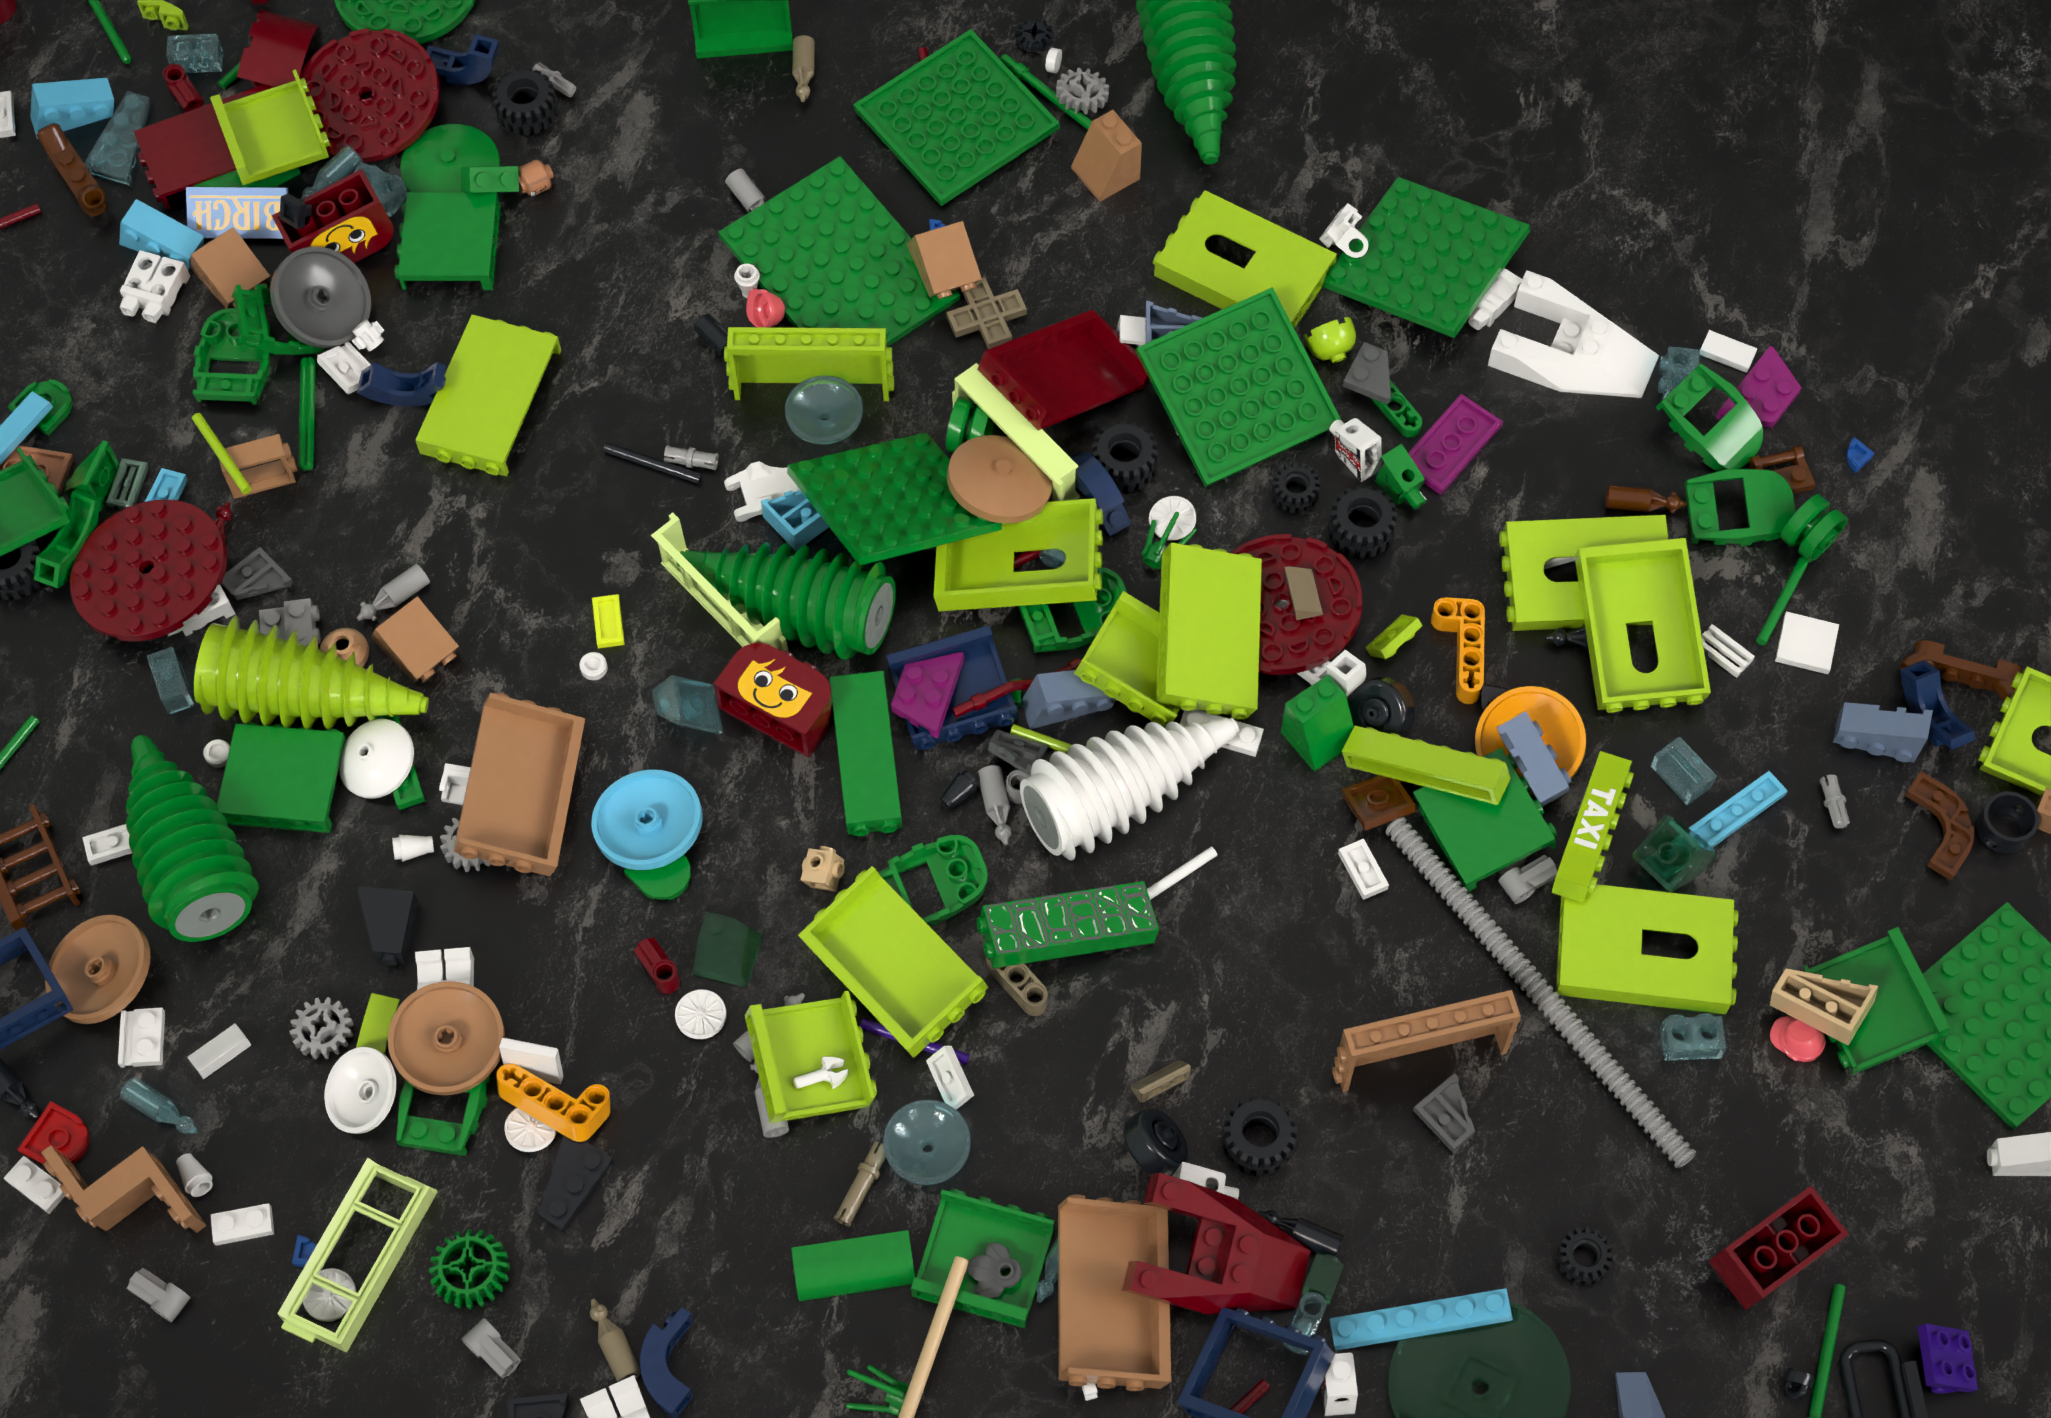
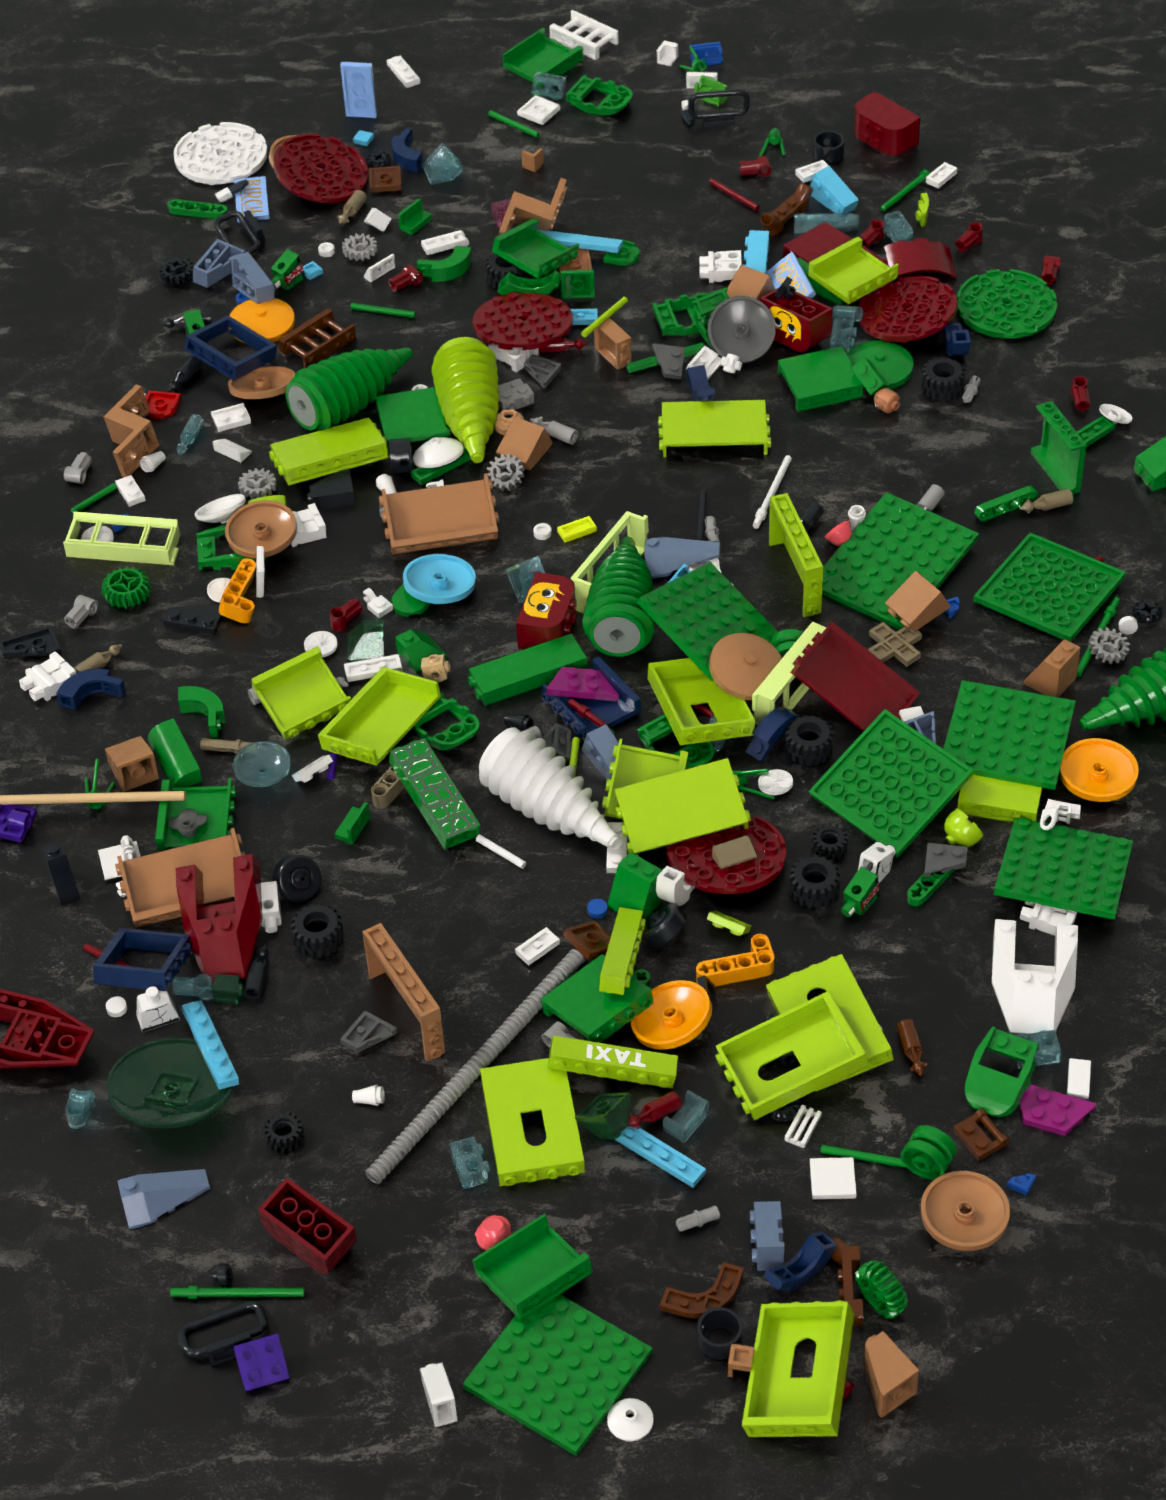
camera: 75 degrees right, 15 degrees down
sand green tile [106,458,149,509] -> none
clear light blue dish [785,376,863,445] -> none
white bar [793,1057,848,1089] -> none
dark tan slope [1131,1060,1191,1103] -> none
magenta tile [1408,394,1503,495] -> none
sand blue wedge [1497,711,1572,807] -> none
green slope [1684,469,1795,546] -> none
tan wedge [1770,968,1878,1045] -> none
none -> green bar [71,483,117,514]
none -> white hinge [98,835,140,880]
none -> medium nougat slope [105,736,159,792]
none -> green arch [178,686,226,738]
none -> lime panel [269,417,389,485]
none -> green panel [335,802,370,845]
none -> white plate [344,654,402,682]
none -> white cone [352,1085,385,1106]
none -> white plate [363,588,393,618]
none -> black piece [389,438,413,474]
none -> green slope [395,629,448,674]
none -> light grey gear [487,453,525,491]
none -> blue tile [587,899,608,919]
none -> dark red wheel [625,1091,682,1130]
none -> sand blue wedge [644,537,721,579]
none -> dark grey wing [652,343,685,379]
none -> white bar [752,455,792,529]
none -> green gear [855,1260,908,1319]
none -> medium nougat dish [921,1171,1010,1251]
none -> green plate [943,680,1076,790]
none -> green beam [974,486,1038,521]
none -> light orange dish [1059,738,1139,802]

